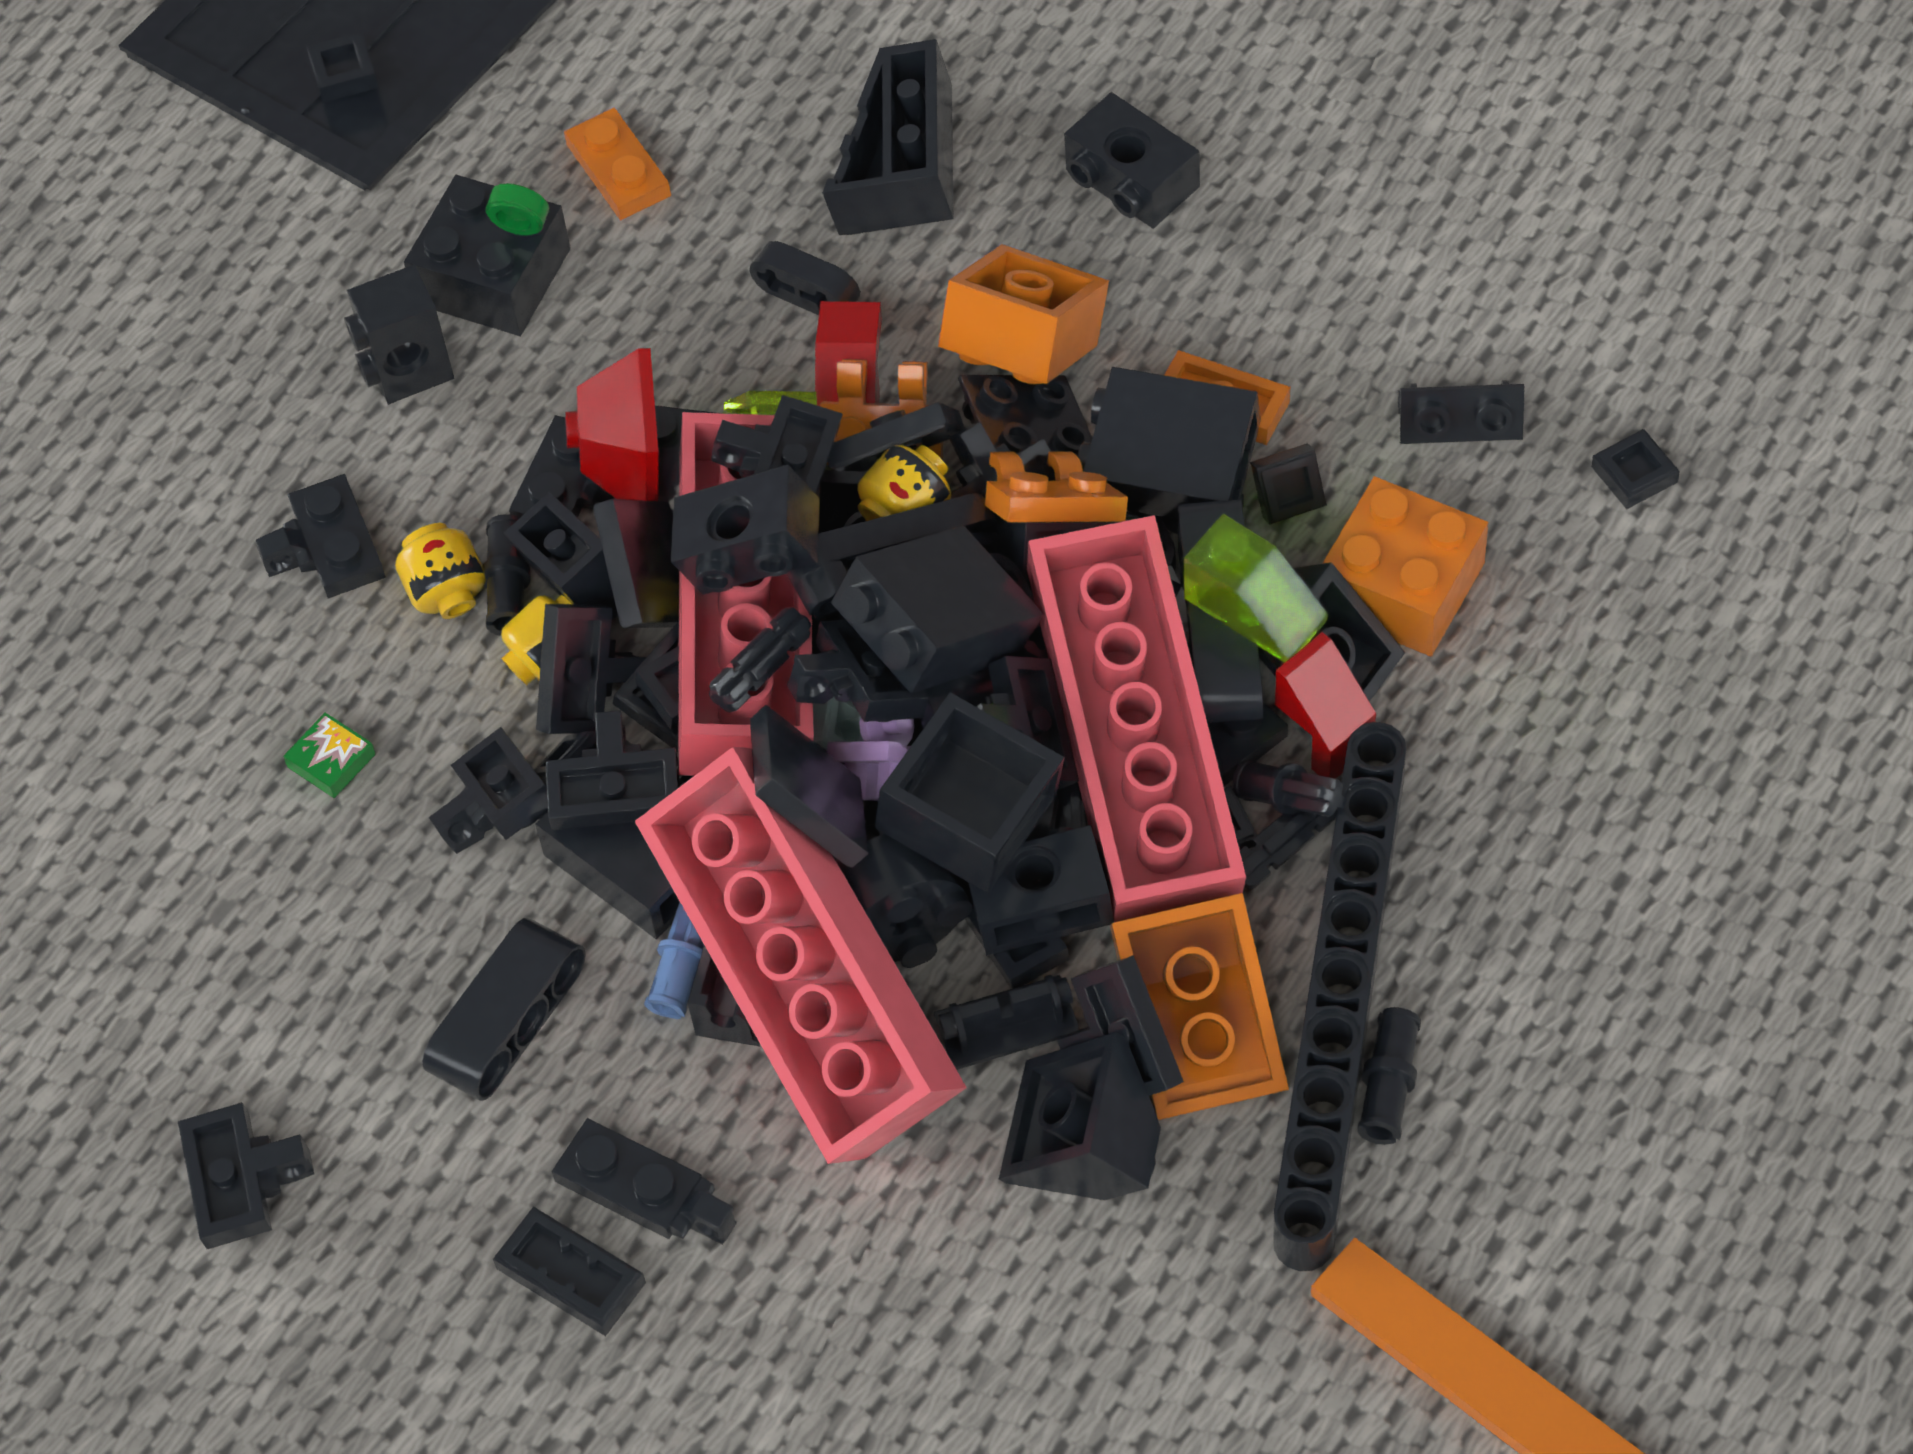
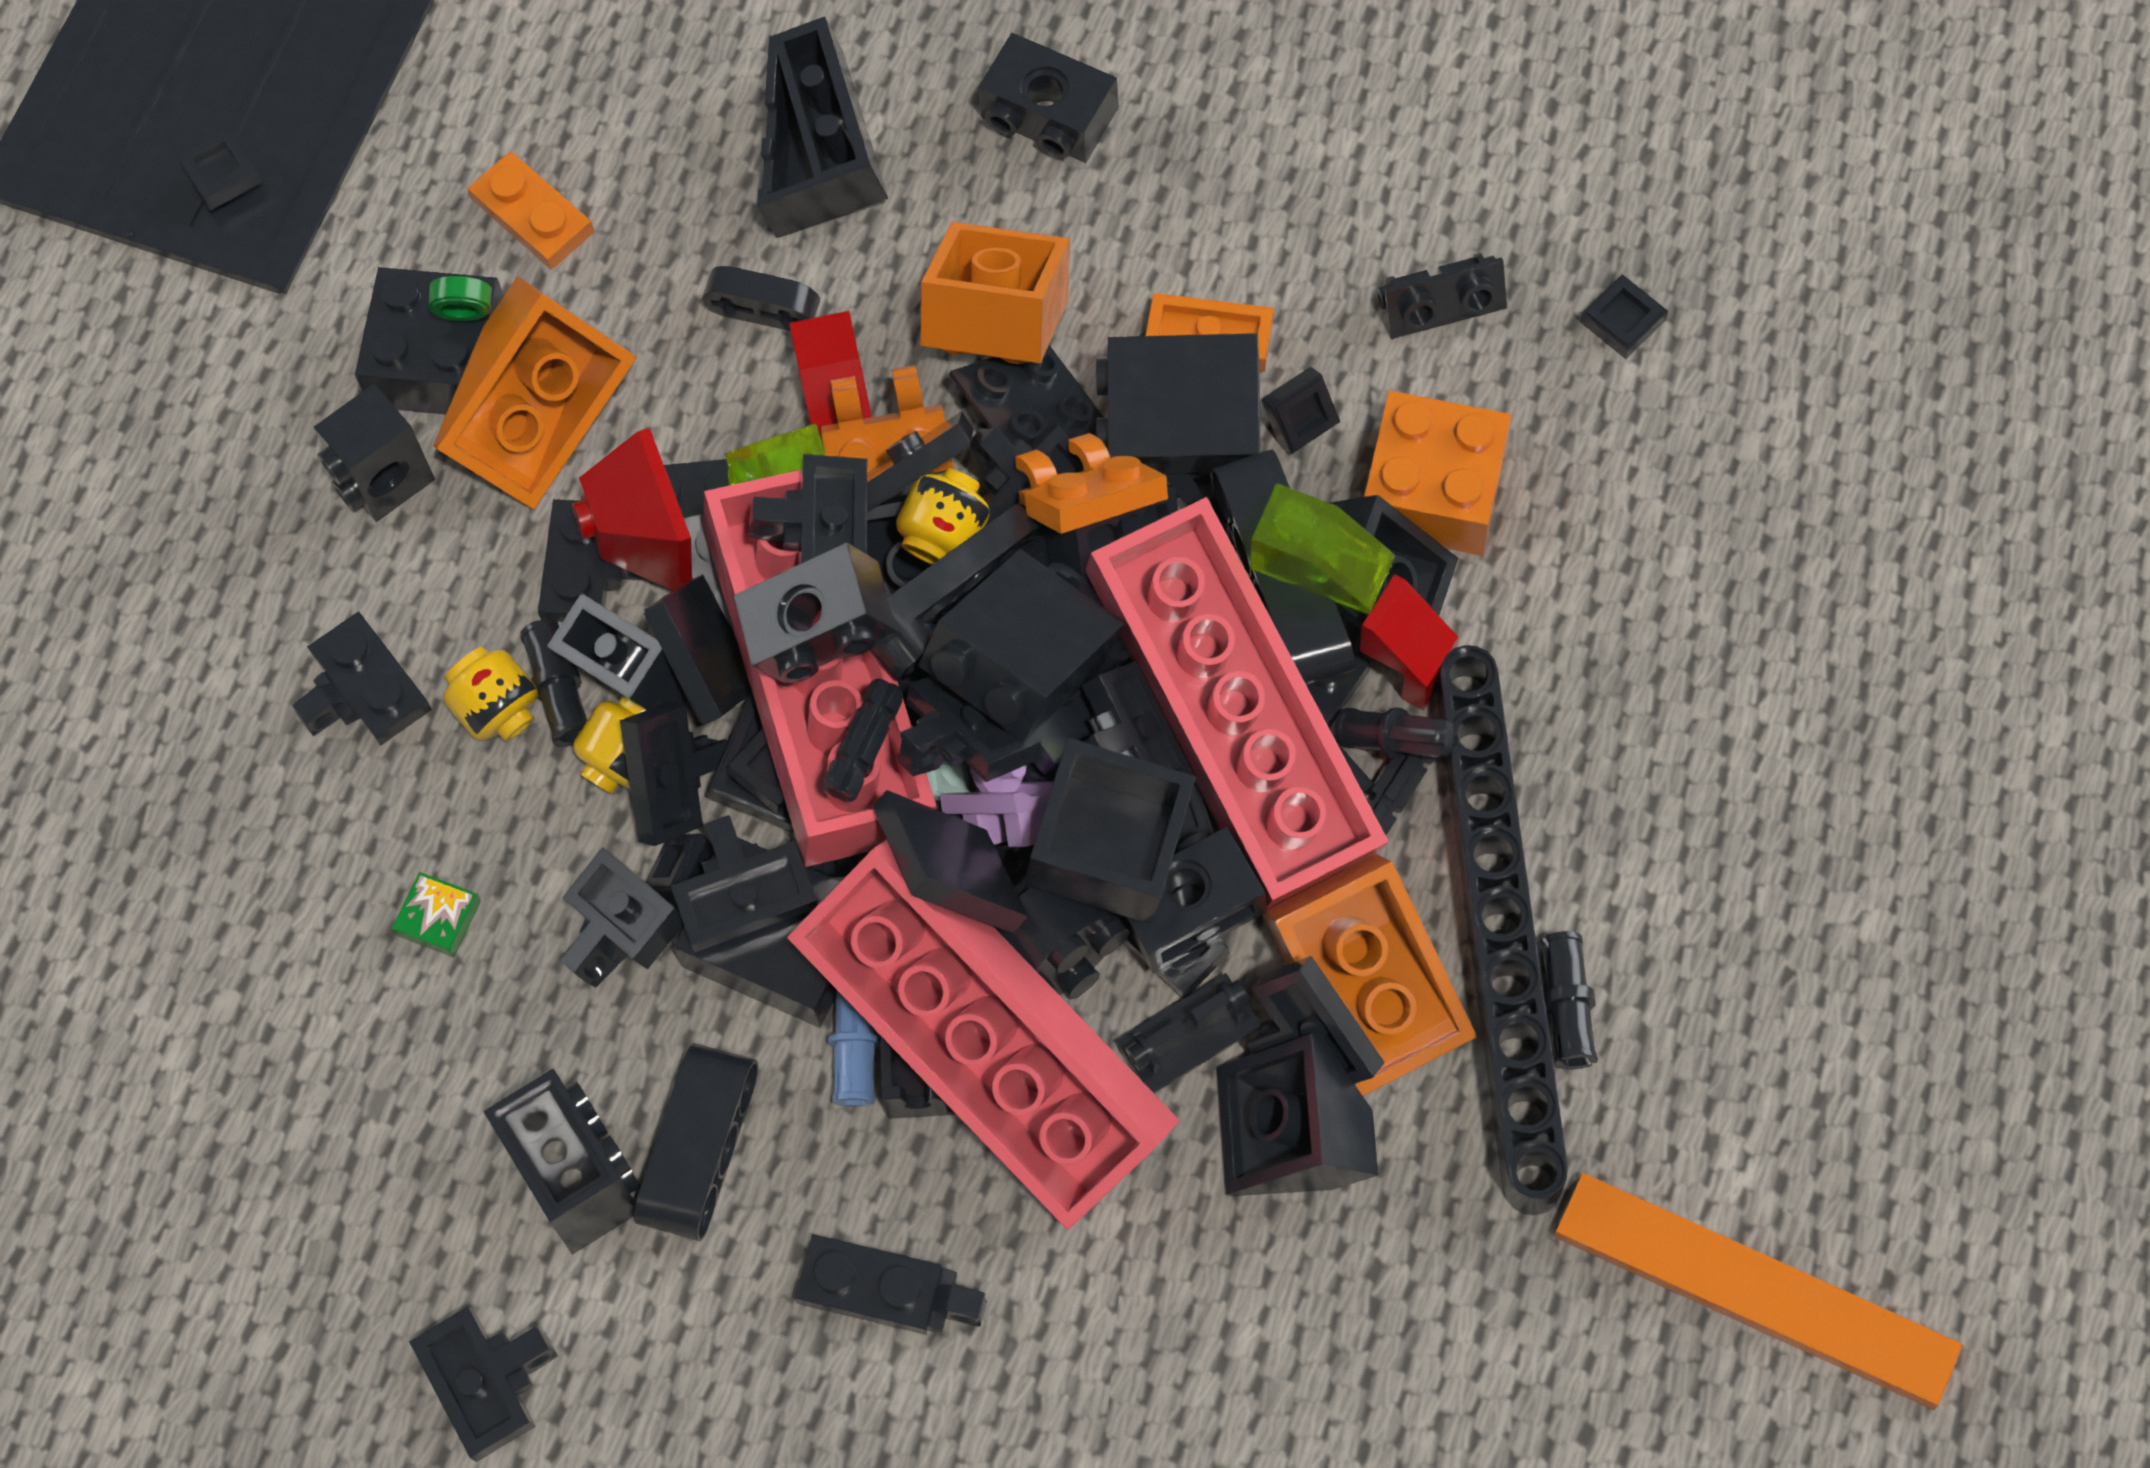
camera: 15 degrees left, 10 degrees up
black plate [493,1206,646,1336] -> none
none -> orange slope [433,276,637,510]
none -> black piece [483,1068,641,1255]

